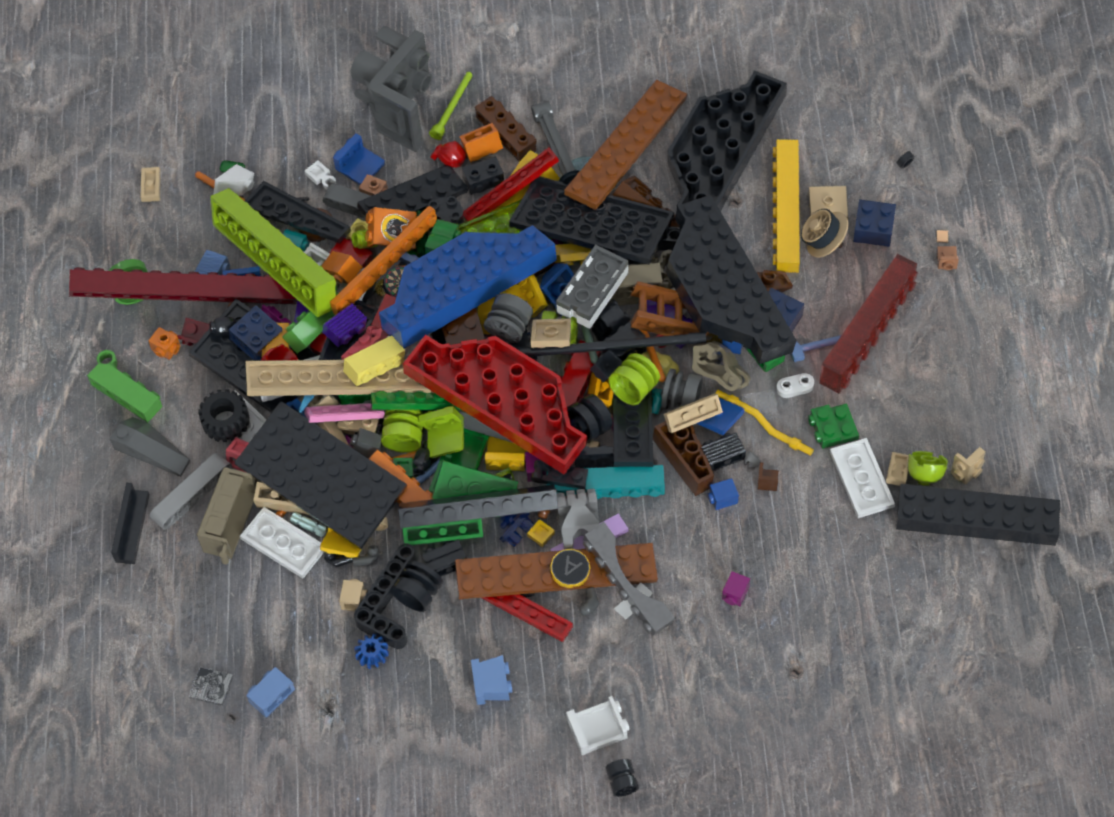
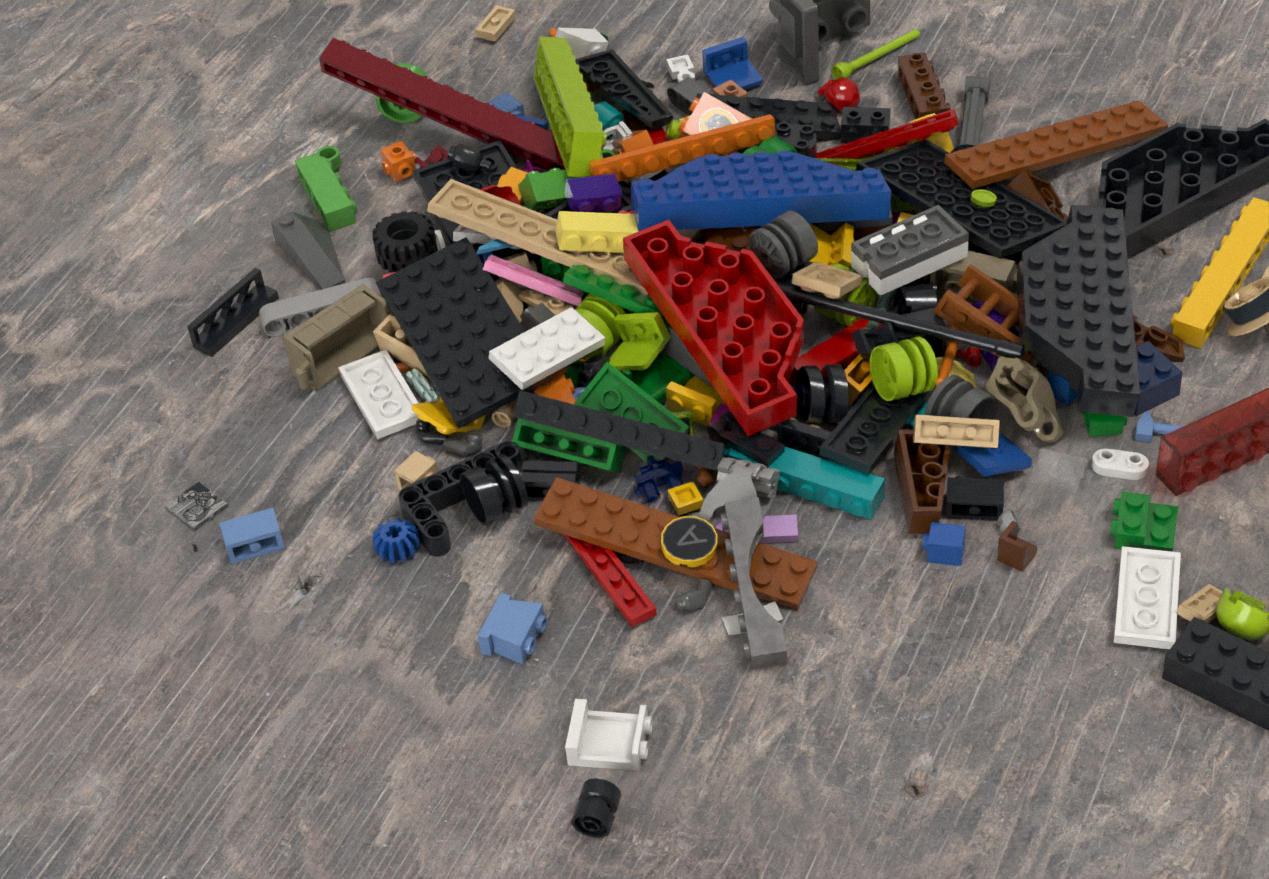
camera: 30 degrees right, 15 degrees down
dark blue bracket [229,306,282,361] -> none
orange brick [459,123,503,162] -> none
yellow bar [715,389,814,456] -> none
magenta brick [722,571,750,607] -> none
none -> white plate [489,307,605,390]
none -> lime piece [971,190,997,207]

